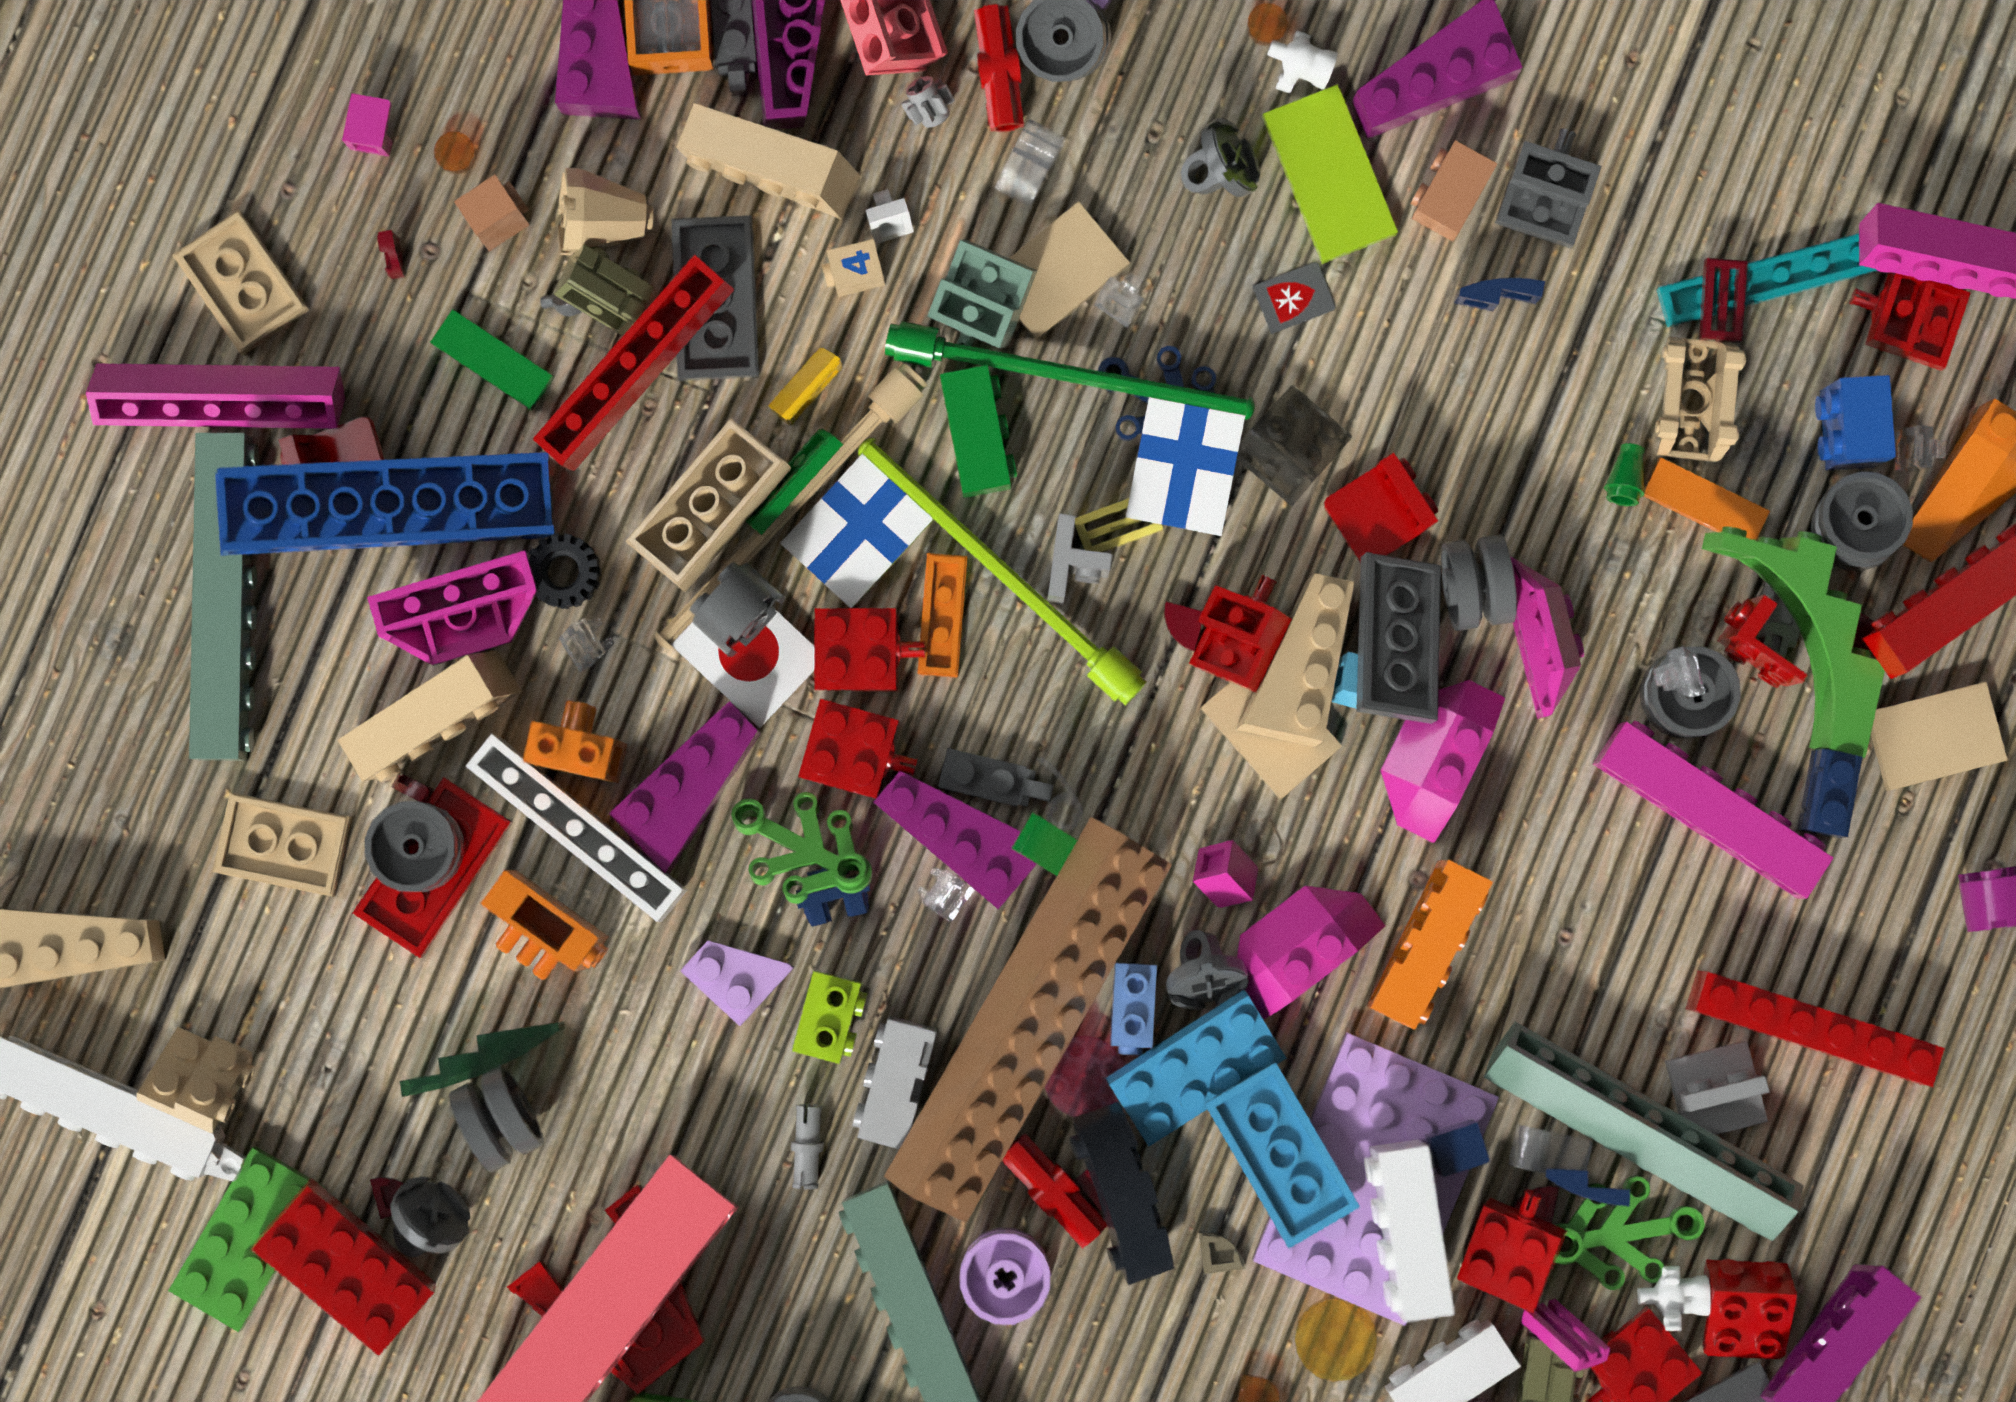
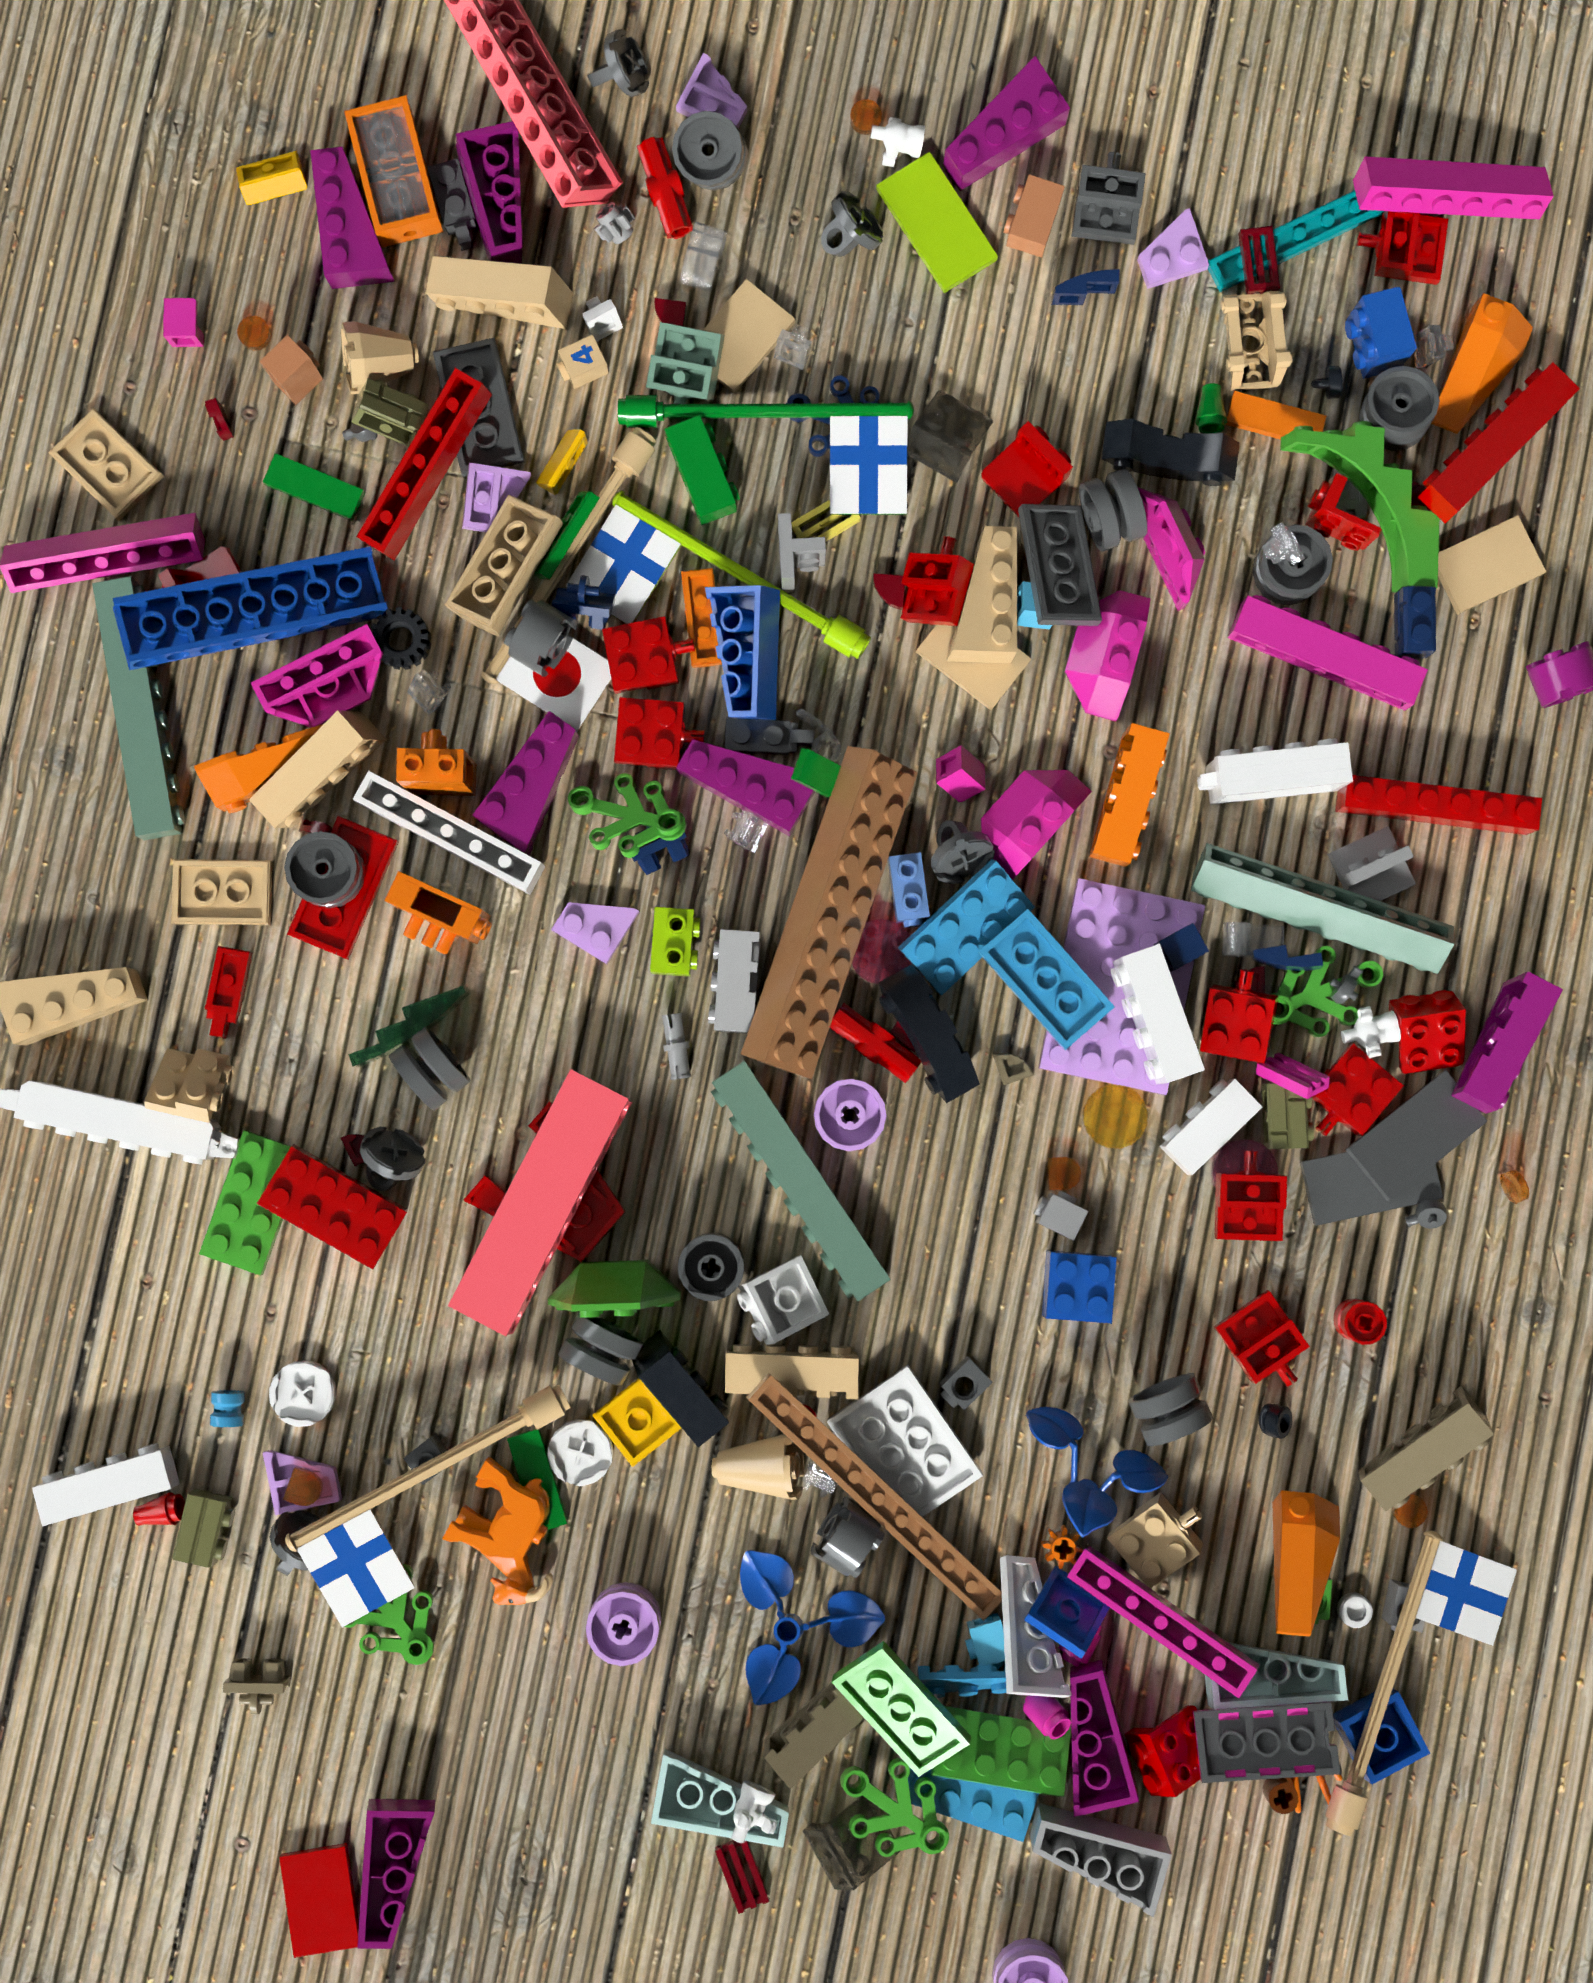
camera: 15 degrees left, 0 degrees up
dark grey sticker [1252,262,1335,334] -> none
none -> orange wedge [194,724,323,813]
none -> red hinge [205,946,253,1039]
none -> lavender wing [462,463,531,532]
none -> dark blue hips [552,575,615,630]
none -> dark red tile [654,298,687,327]
none -> blue wedge [705,585,780,720]
none -> black brick [1101,418,1240,486]
none -> lavender wing [1137,208,1209,289]
none -> white piece [1197,738,1353,805]
none -> black tile [1311,366,1342,399]
none -> dark grey piece [1330,966,1363,1004]

